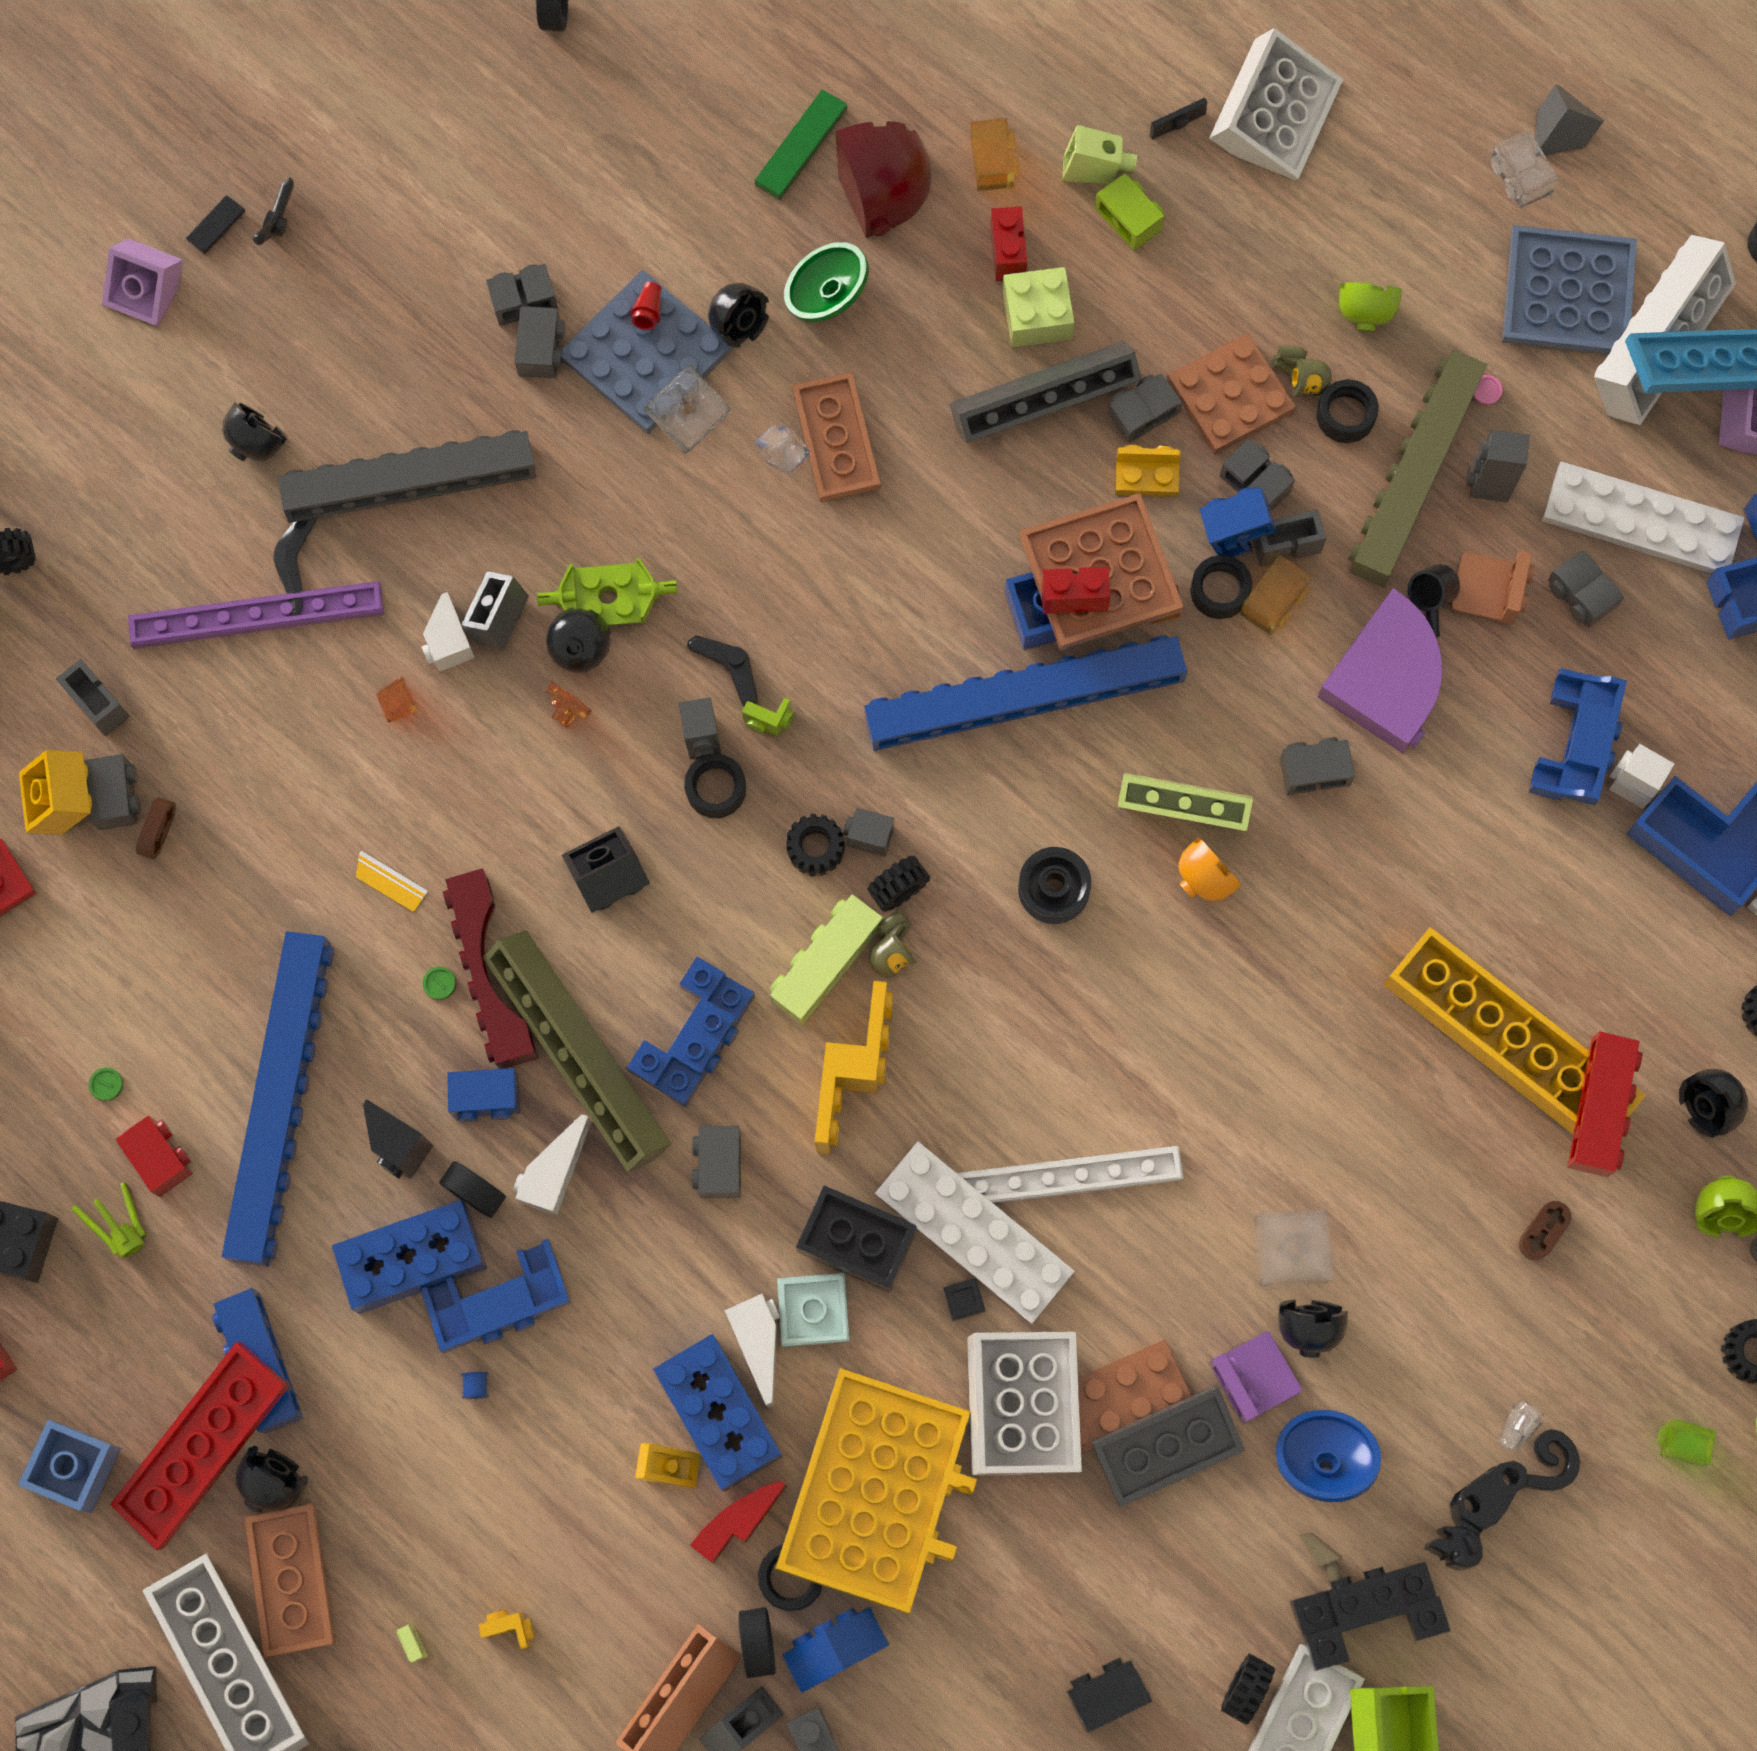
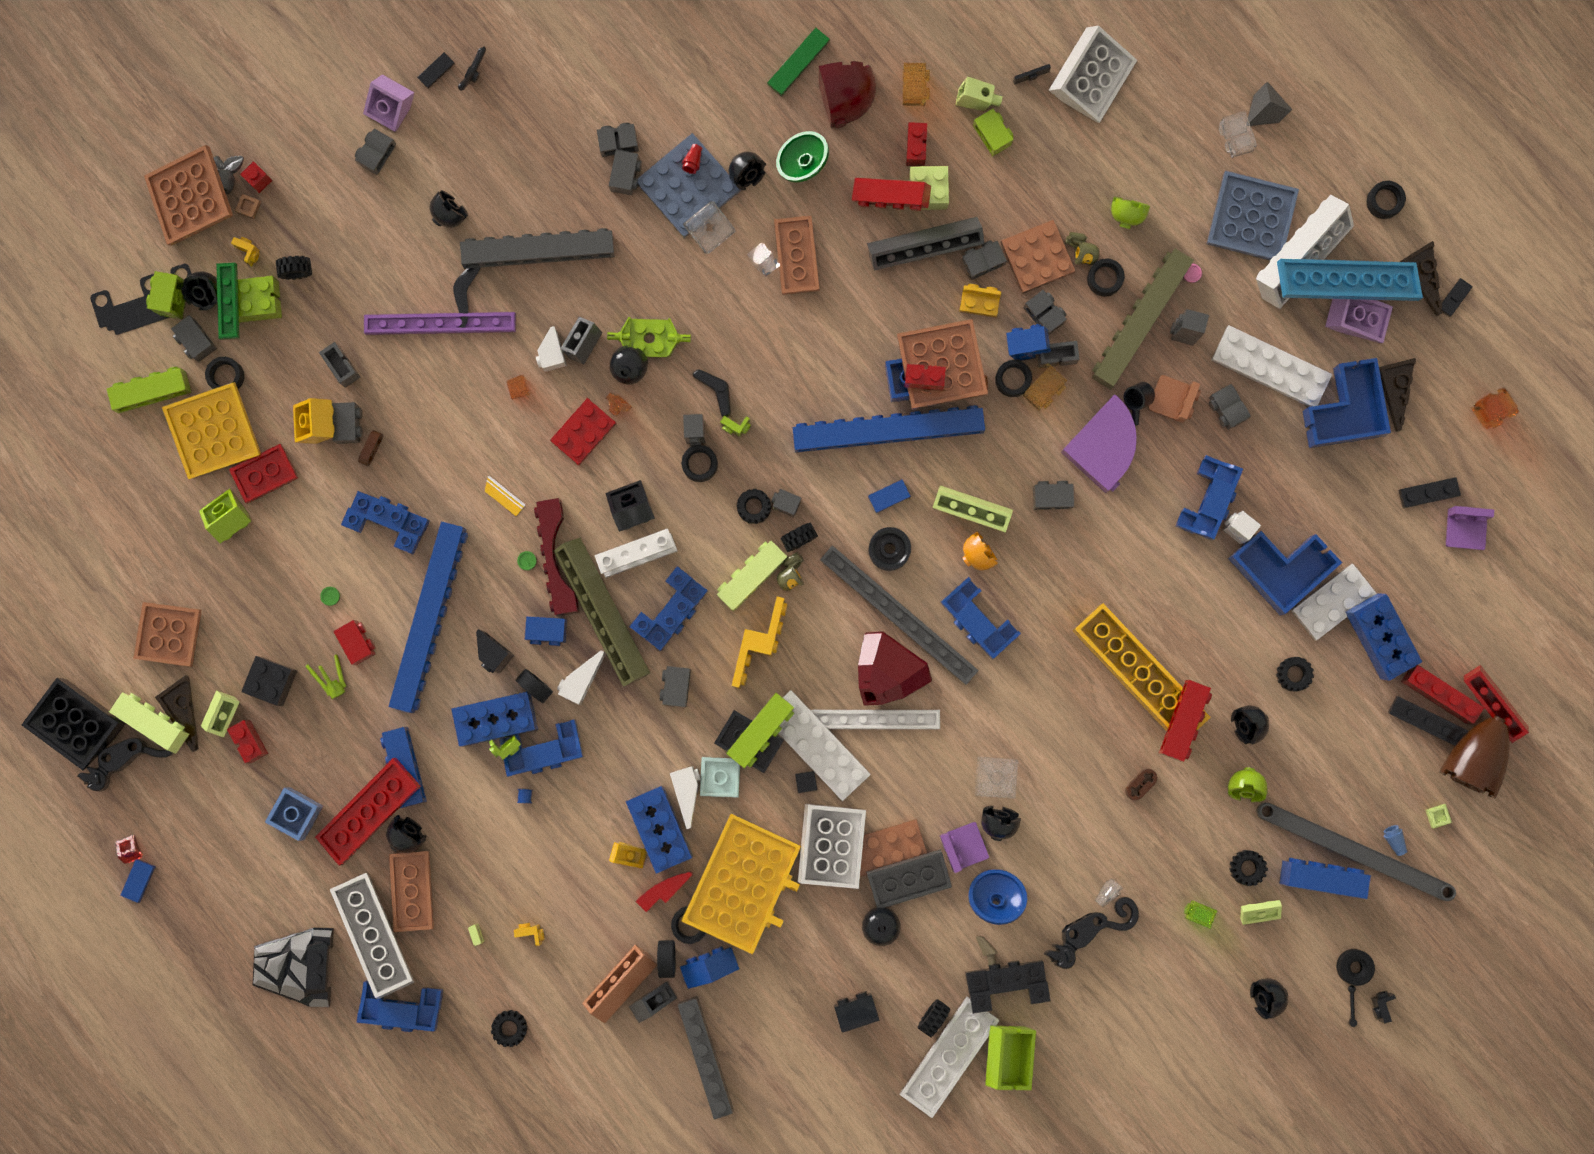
camera: 10 degrees right, 10 degrees up
none -> blue bracket [341,491,430,555]
none -> dark grey brick [355,129,396,175]
none -> lime bracket [489,735,521,760]
none -> red plate [550,398,617,466]
none -> white fence [594,529,678,578]
none -> lime brick [726,693,795,768]
none -> dark grey plate [820,545,979,685]
none -> red brick [852,178,931,211]
none -> dark red brick [858,631,932,706]
none -> black cylinder [862,907,901,946]
none -> blue tile [868,479,911,513]
none -> blue bracket [940,577,1021,660]

